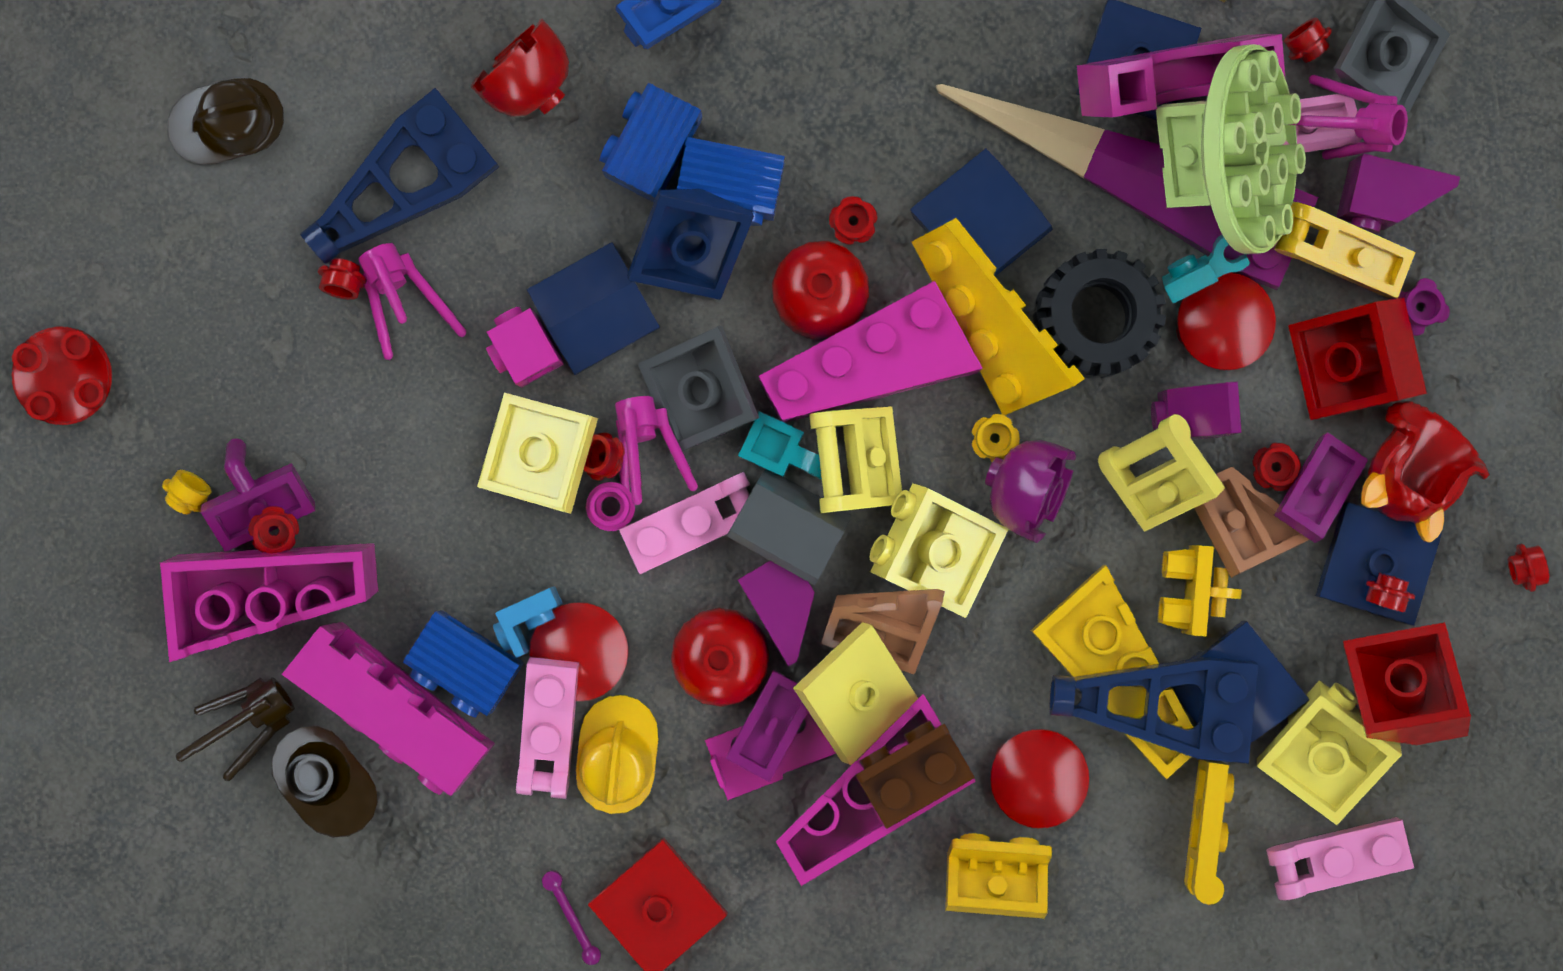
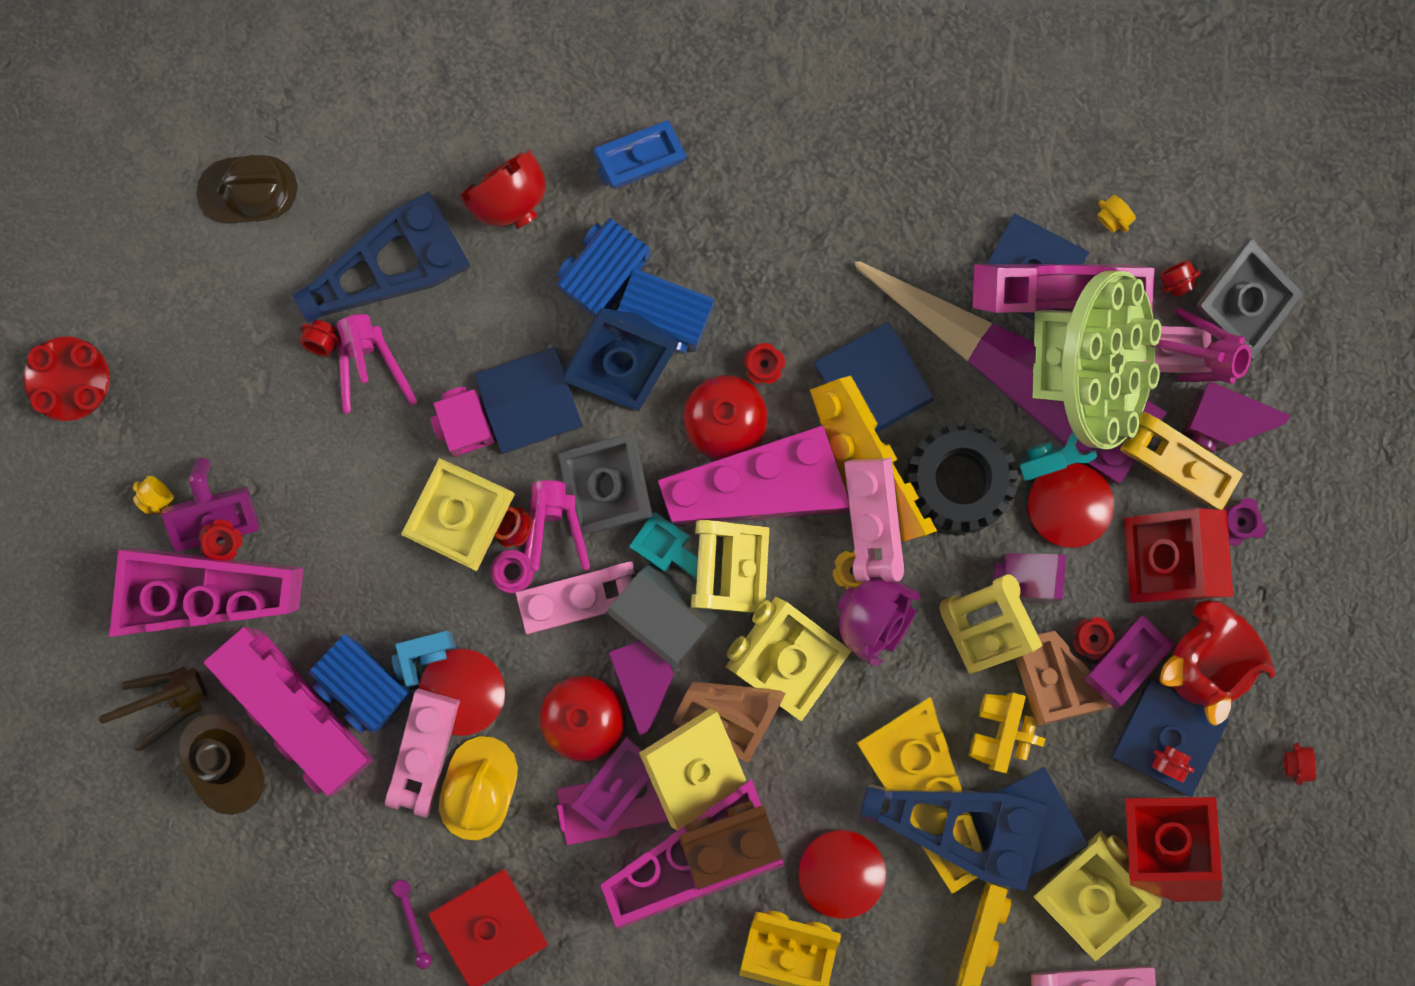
camera: 15 degrees right, 5 degrees down
none -> bright pink plate [845,458,904,582]

